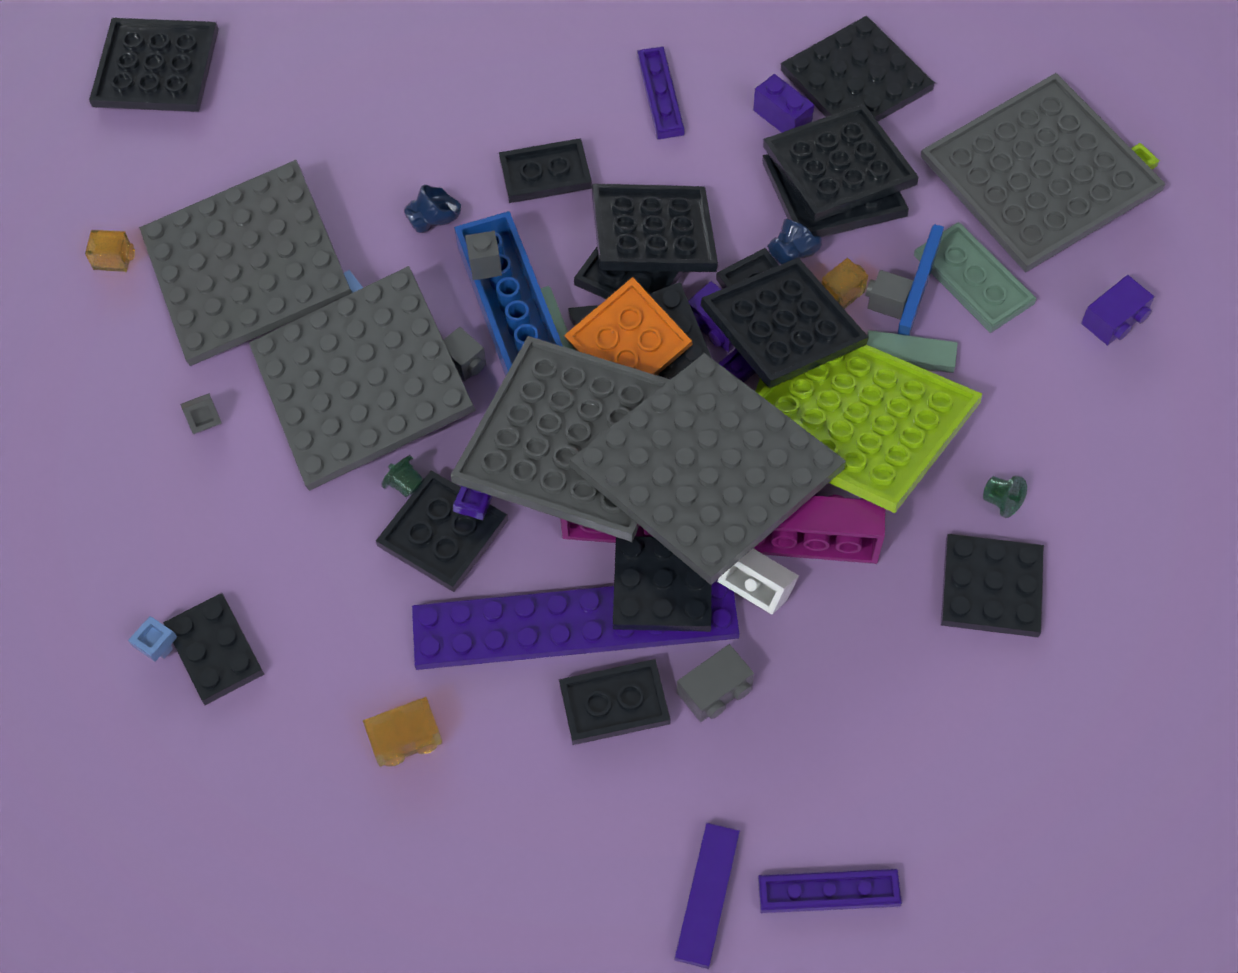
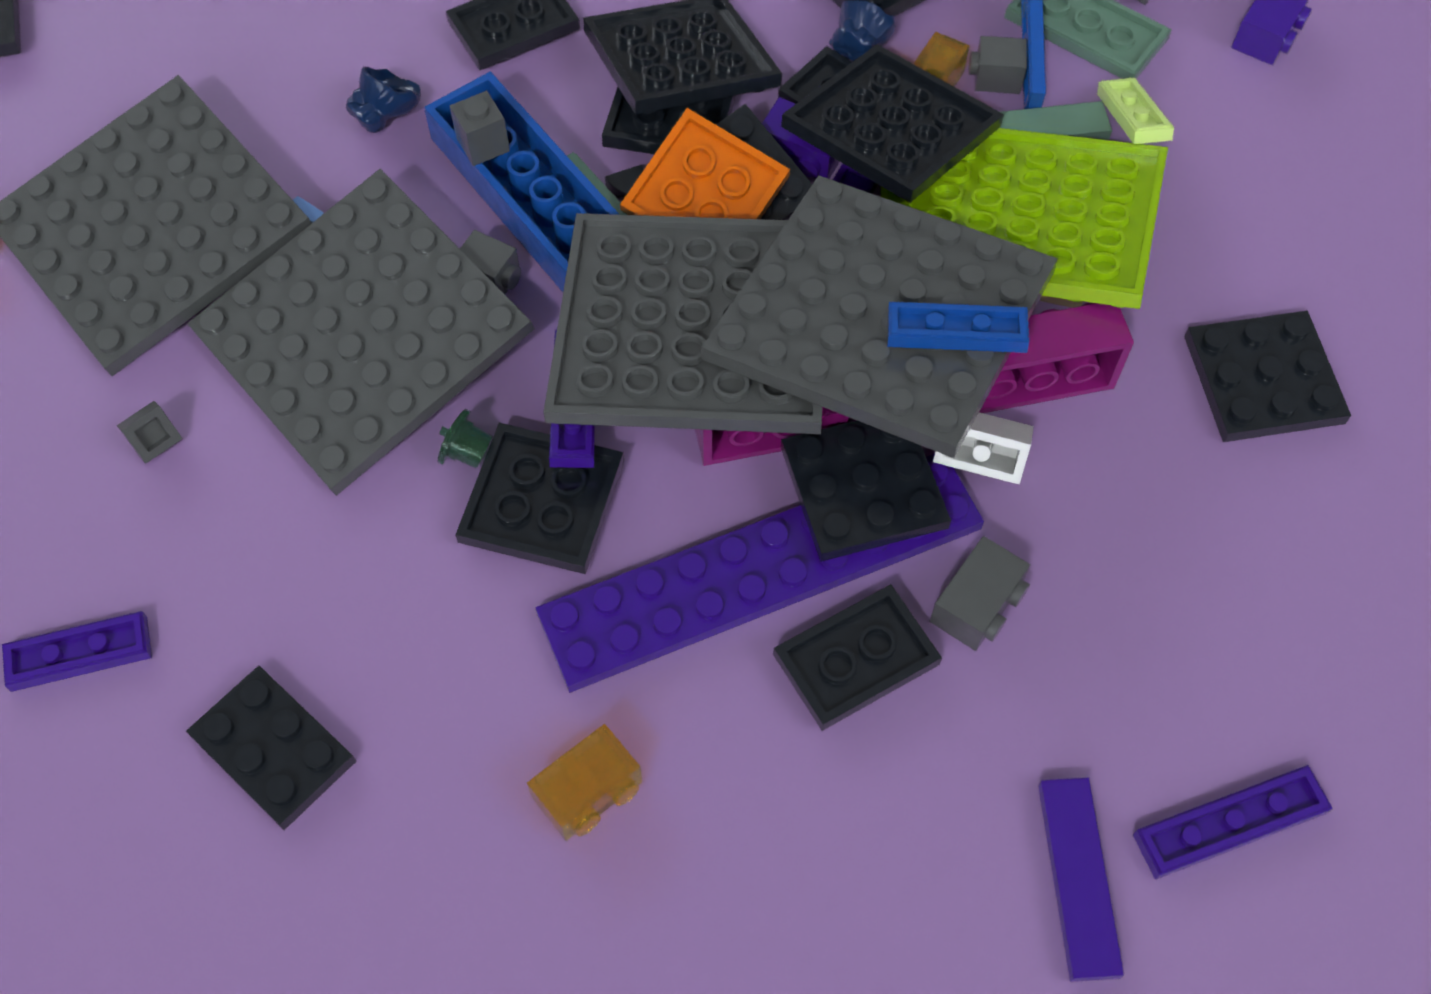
camera: 20 degrees left, 0 degrees up
medium blue tile [128,616,177,662] -> none
piece [983,476,1027,518] -> none
none -> dark purple tile [2,611,152,692]
none -> blue tile [887,302,1030,353]
none -> yellowish green tile [1097,78,1174,144]

